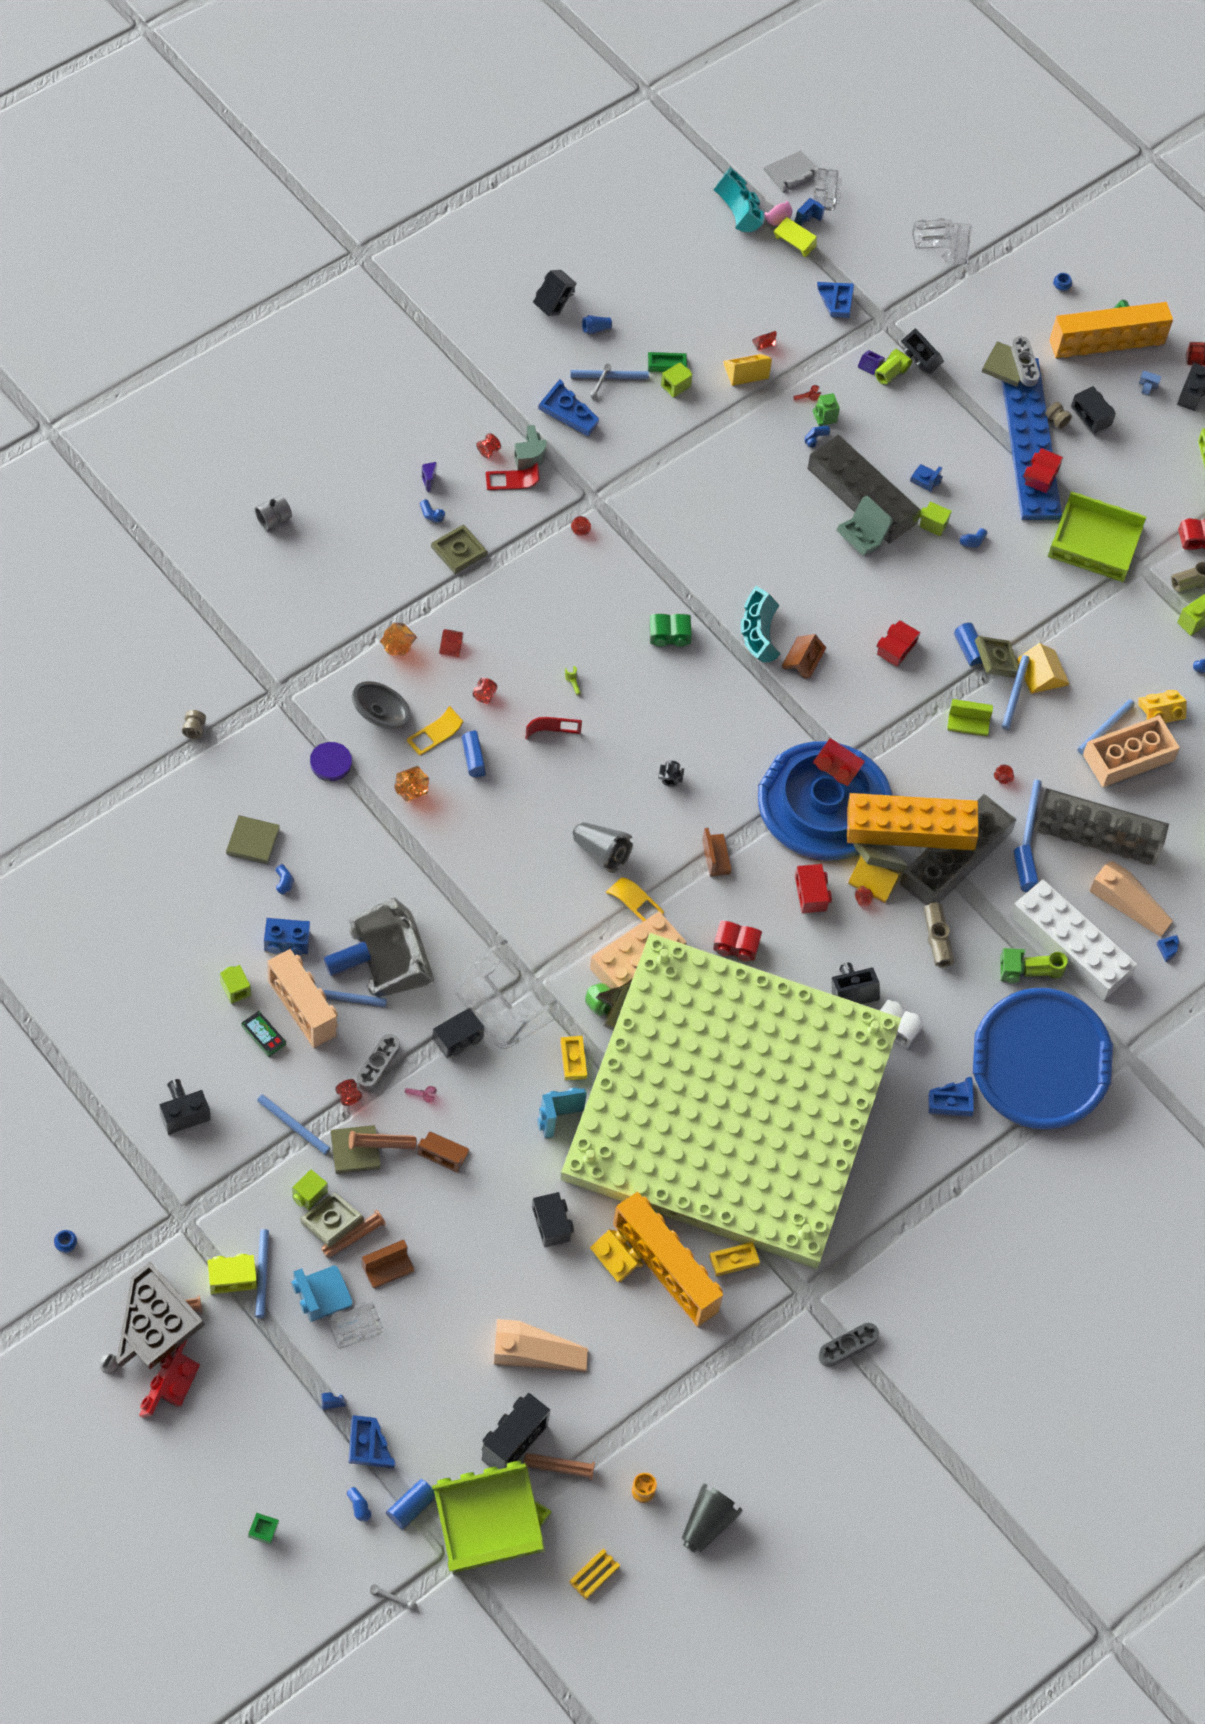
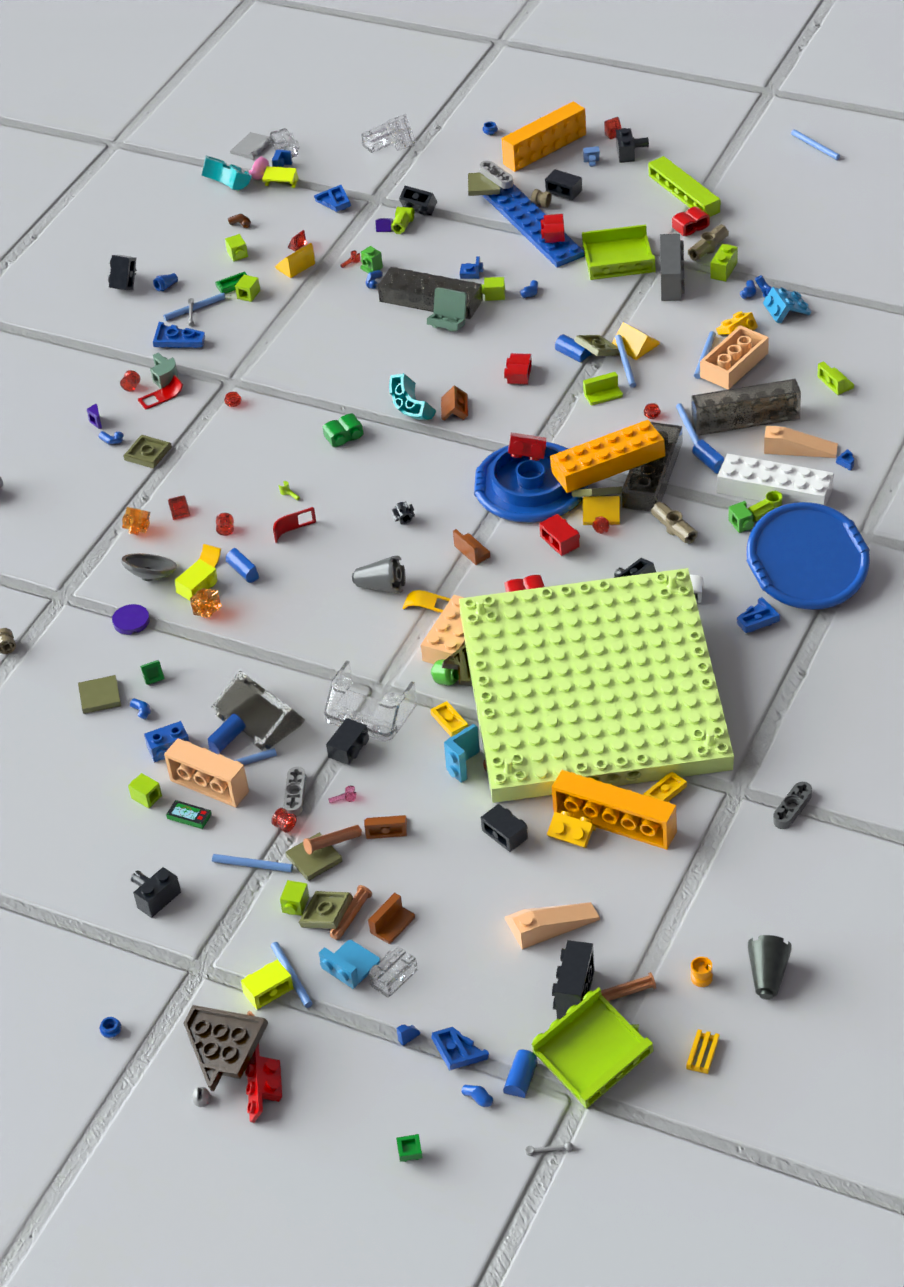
camera: 15 degrees left, 15 degrees down
none -> green tile [140,660,165,685]
none -> neon yellow brick [175,559,217,603]
none -> lime brick [225,234,248,262]
none -> reddish brown arm [228,213,251,228]
none -> dark grey brick [660,234,685,301]

